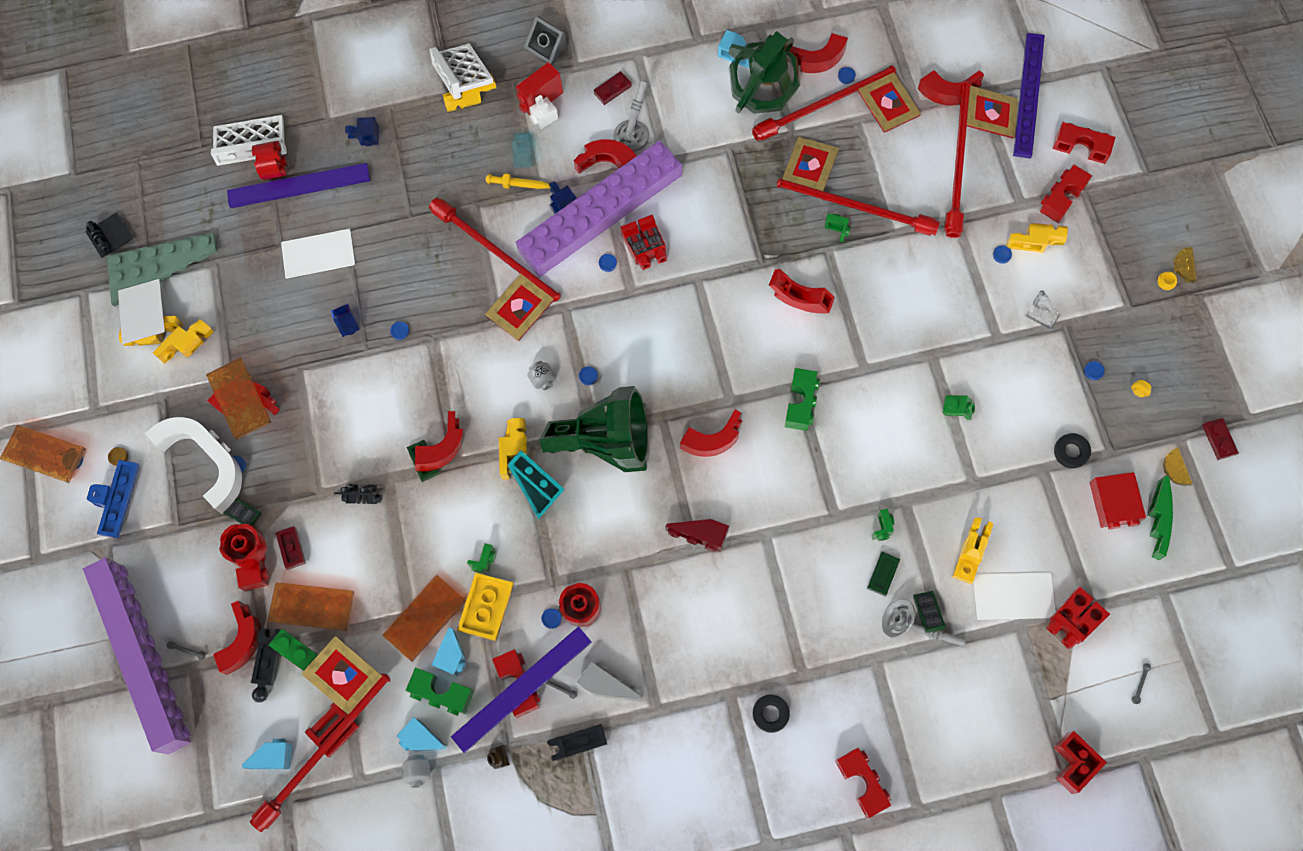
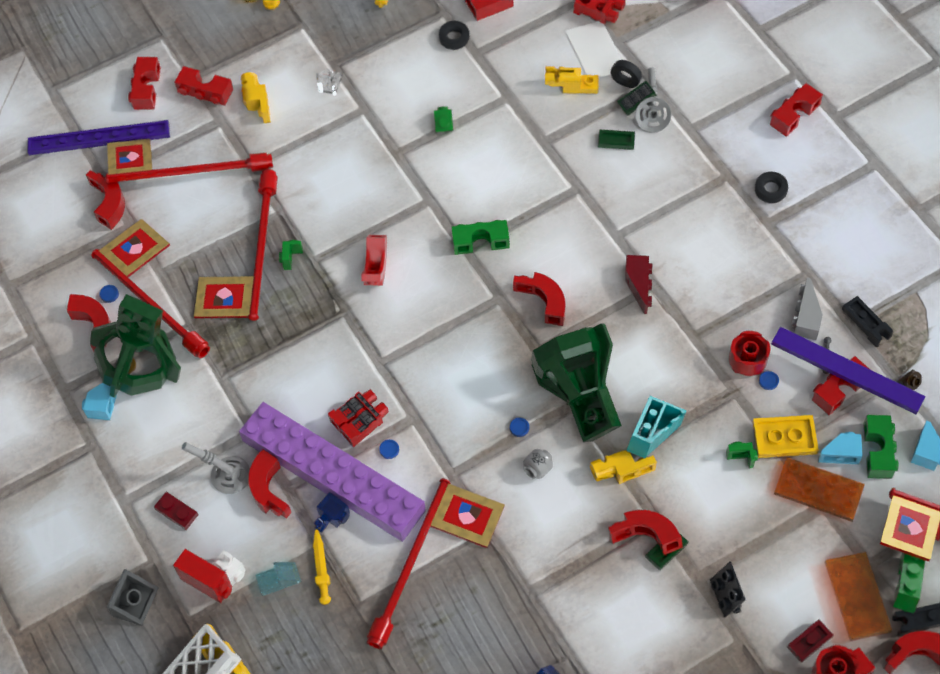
camera: 110 degrees left, 10 degrees down
blue piece [390,322,409,340] -> none
green bracket [871,509,895,541] -> none
blue piece [993,245,1012,264] -> none
blue piece [1084,361,1105,380] -> none
none -> black tyre [610,60,642,88]

